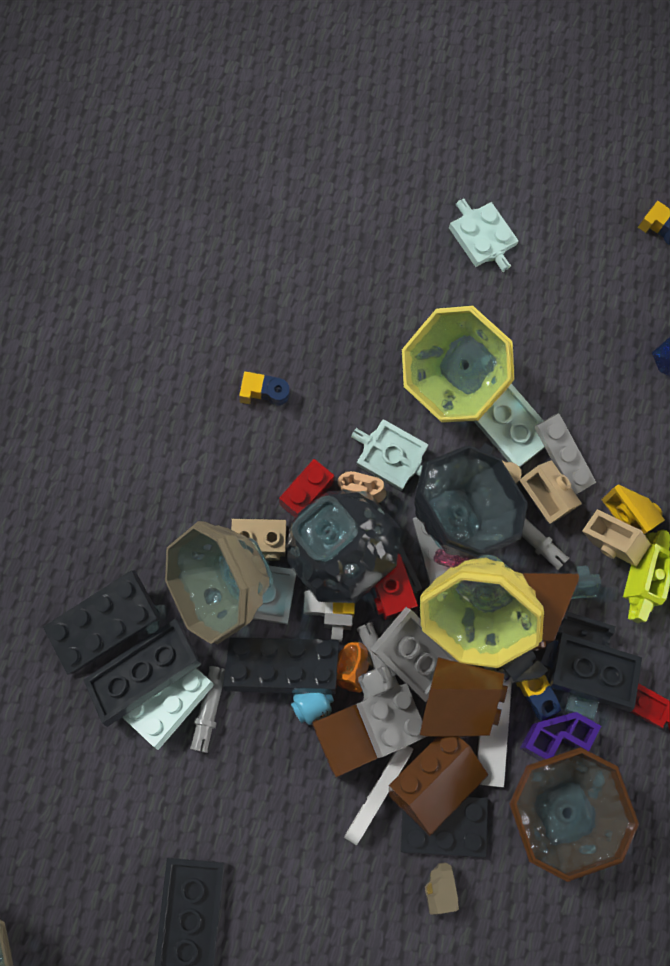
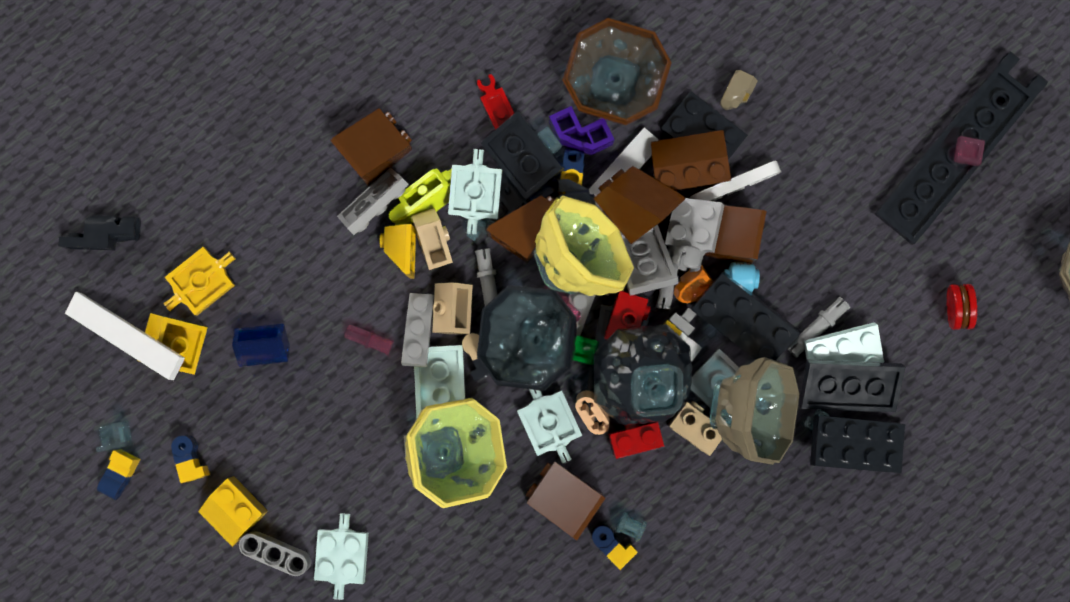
camera: 140 degrees left, 10 degrees up
none -> yellow slope [198,477,268,547]
none -> light grey beam [239,531,311,576]
none -> clear pink axle [344,325,394,355]
none -> light aqua plate [448,149,502,234]
none -> reddish brown slope [526,461,605,540]
none -> green tile [573,336,600,365]
none -> clear light blue bush [615,512,647,542]
none -> red head [946,284,977,330]

